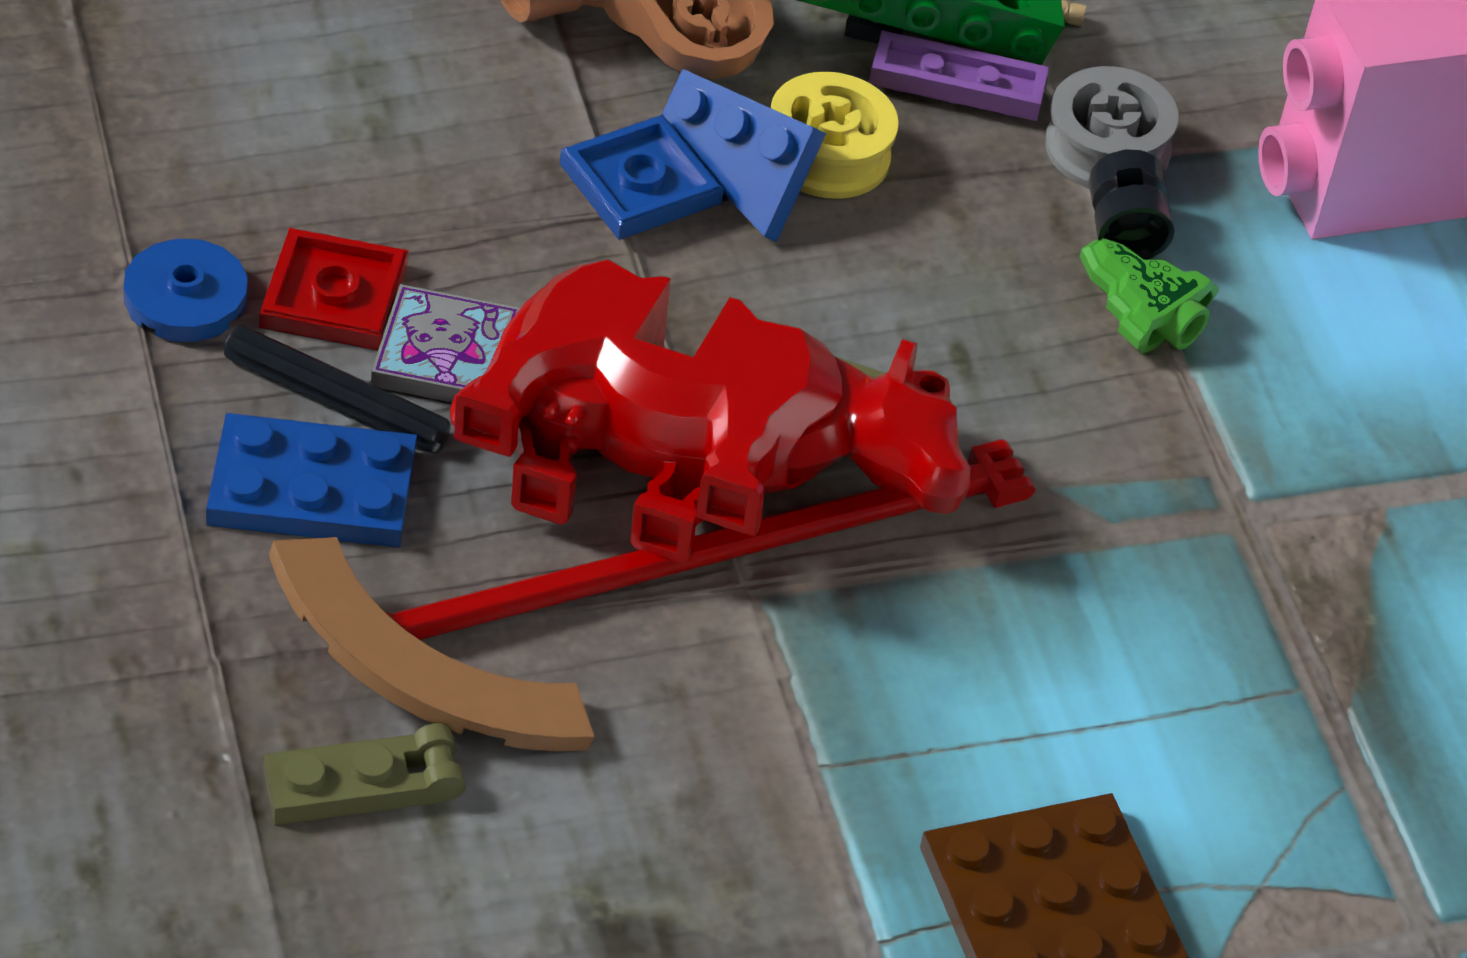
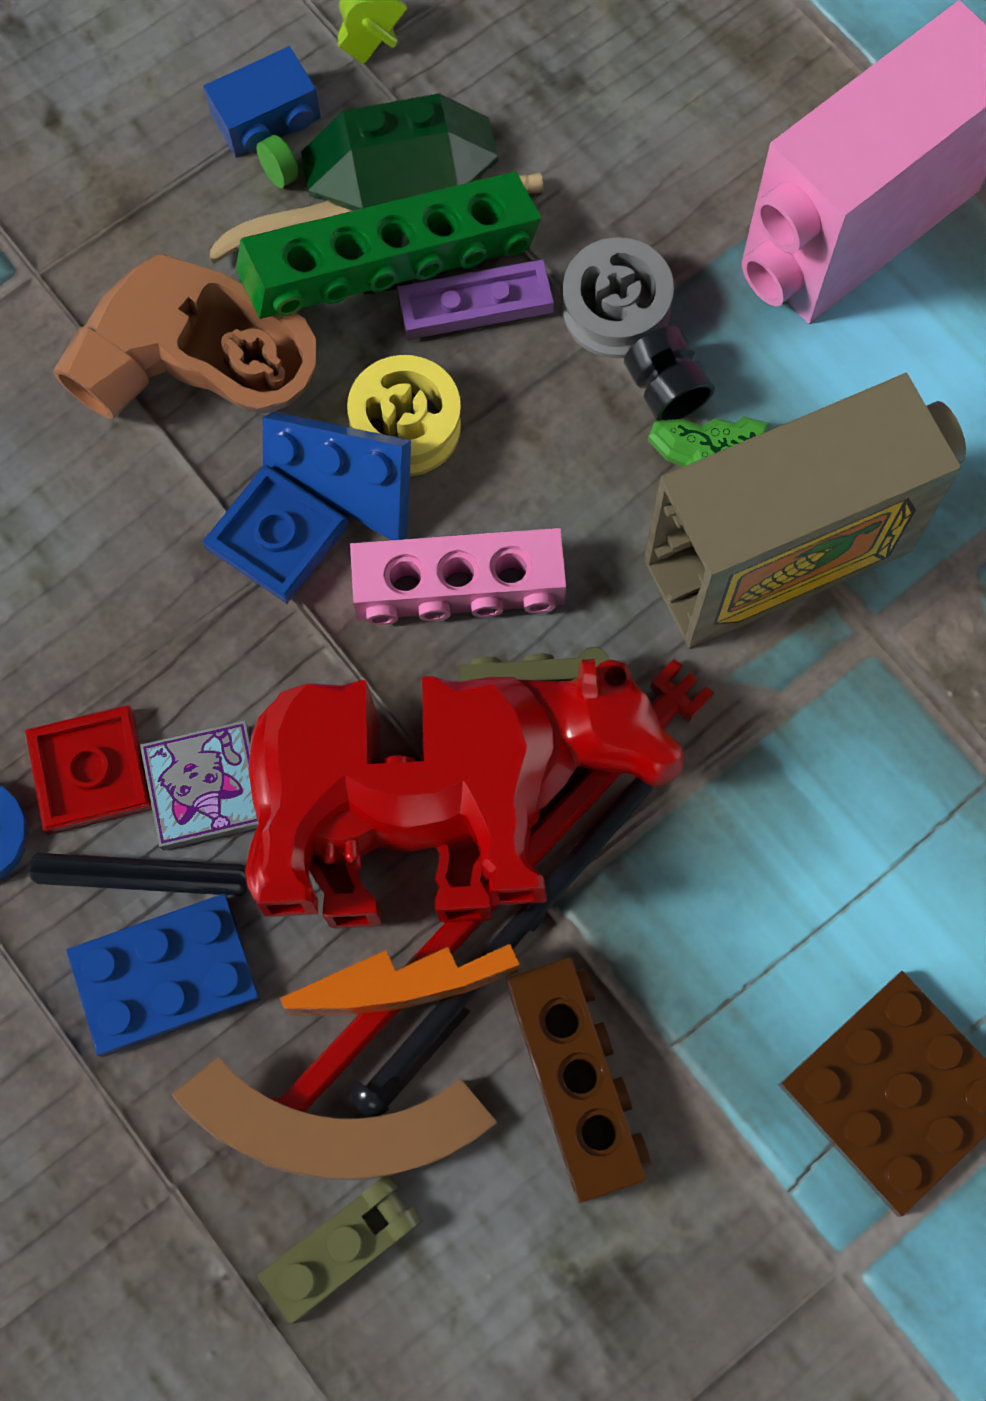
camera: 15 degrees left, 25 degrees up
none -> orange slope [280,944,520,1015]
none -> bright pink brick [350,528,566,625]
none -> black bar [351,777,654,1117]
none -> reddish brown brick [506,957,652,1203]
none -> dark tan brick [644,372,966,649]

